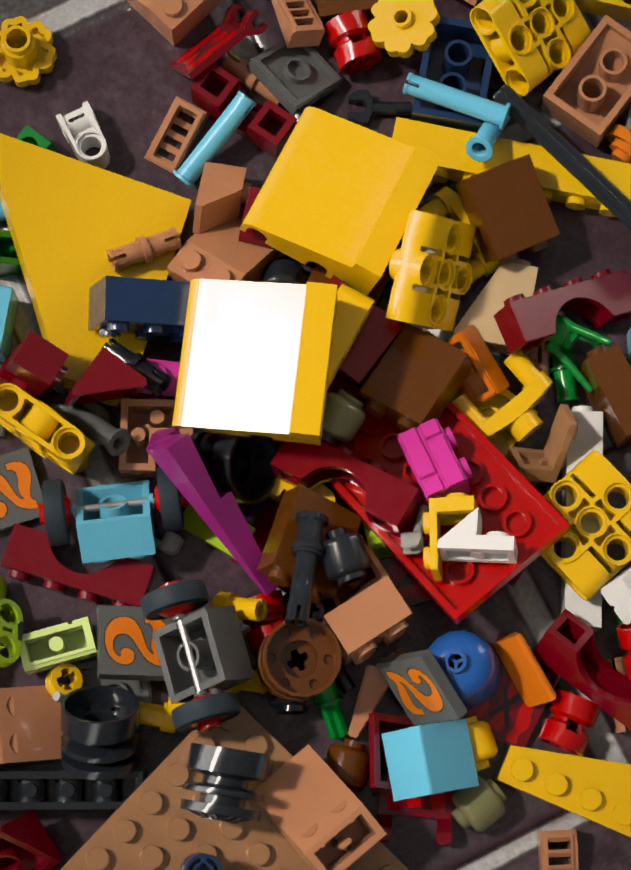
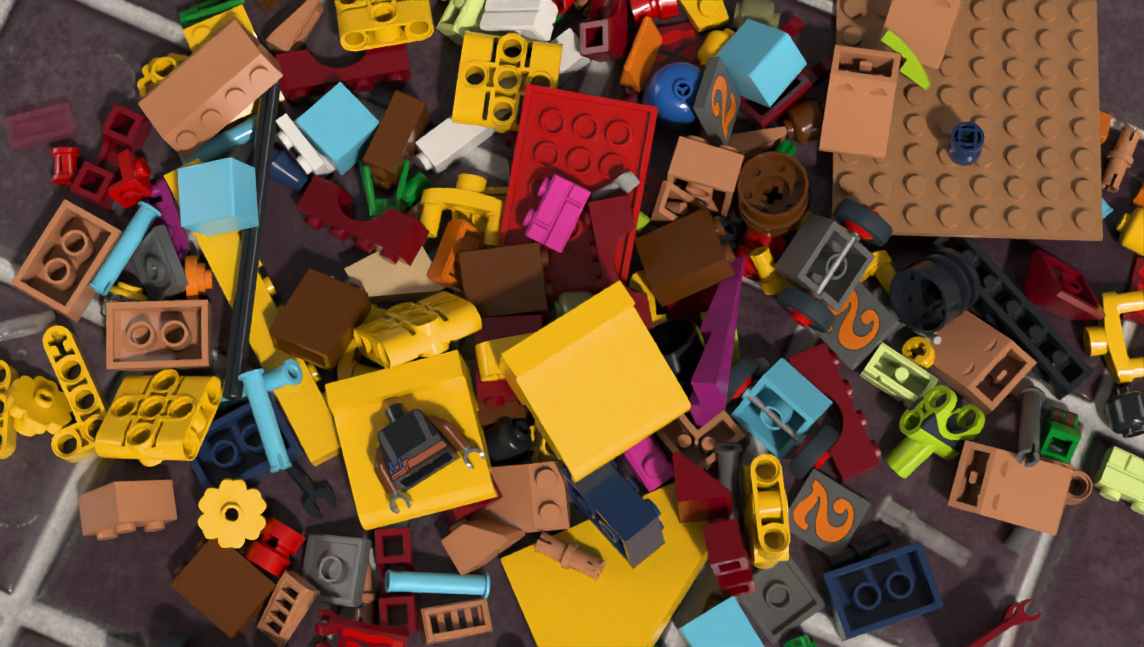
camera: 125 degrees left, 0 degrees up
black pin [102,338,171,396] -> none
black wheel [180,743,270,824] -> none
black pin [284,511,329,628] -> none
black head [320,527,372,586] -> none
yellow bracket [423,492,477,581] -> none
white slope [437,508,518,564] -> none
medium nougat bracket [506,404,578,483] -> none
none -> torso [374,403,484,514]

